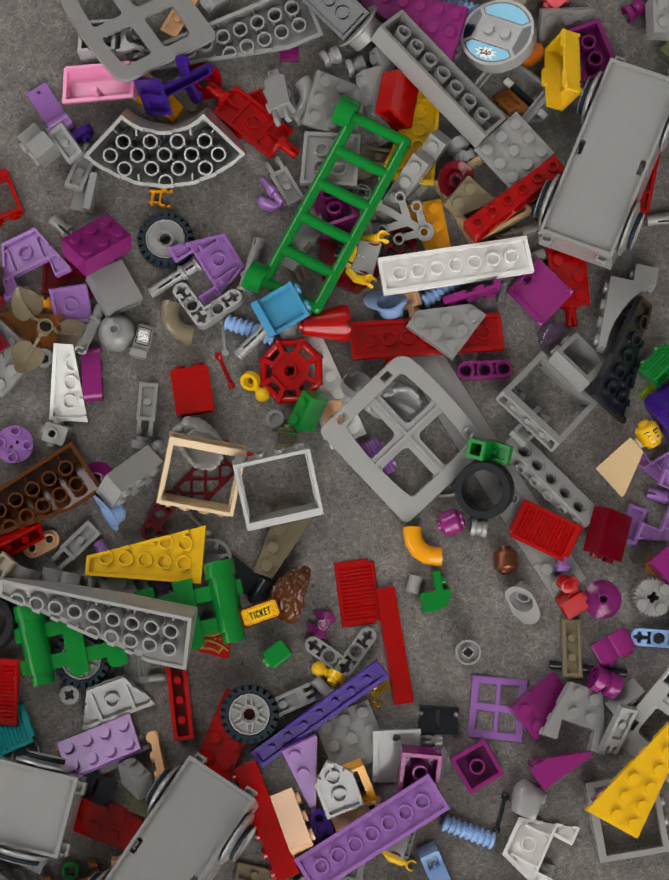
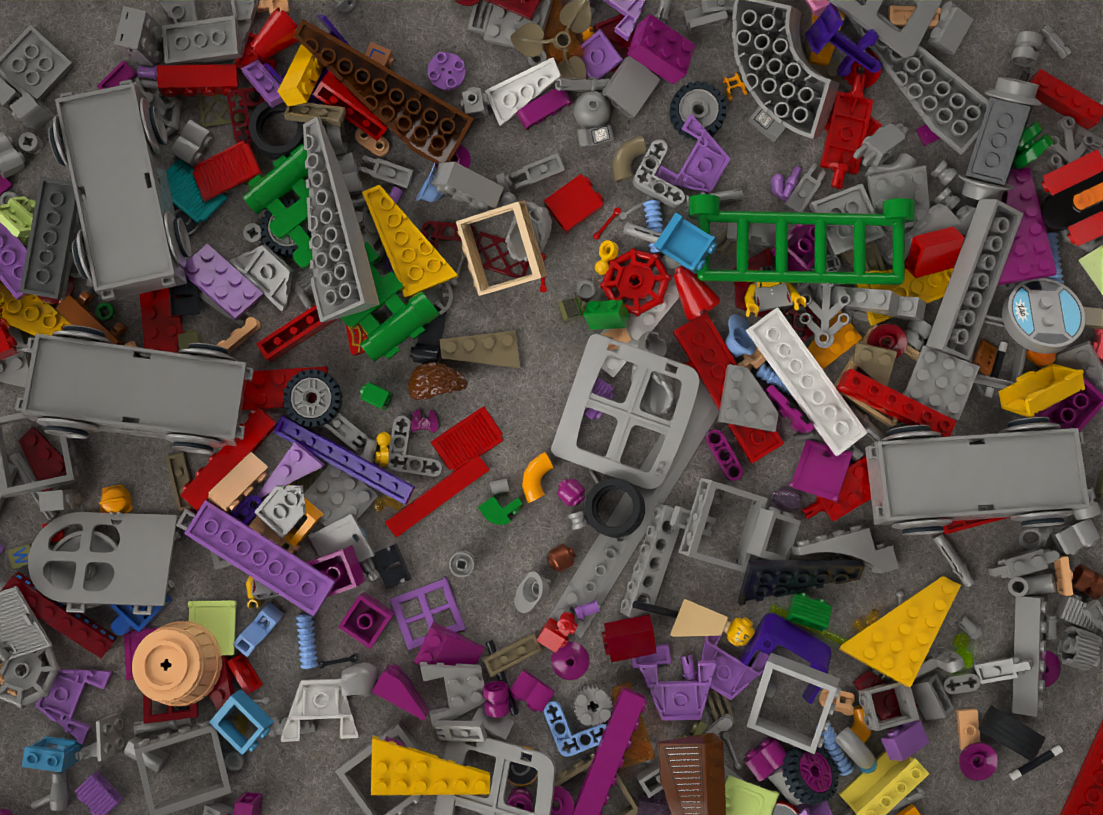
camera: 60 degrees right, 5 degrees up
light grey brick [118,757,153,800] -> none
light grey pin [147,256,202,299] -> none
light grey window [232,442,324,531] -> none
tile [238,597,281,629] -> none
green brick [465,437,514,465] -> none
red window [509,499,584,562] -> none
none -> black bar [632,601,679,618]
none -> light grey leg [748,107,786,142]

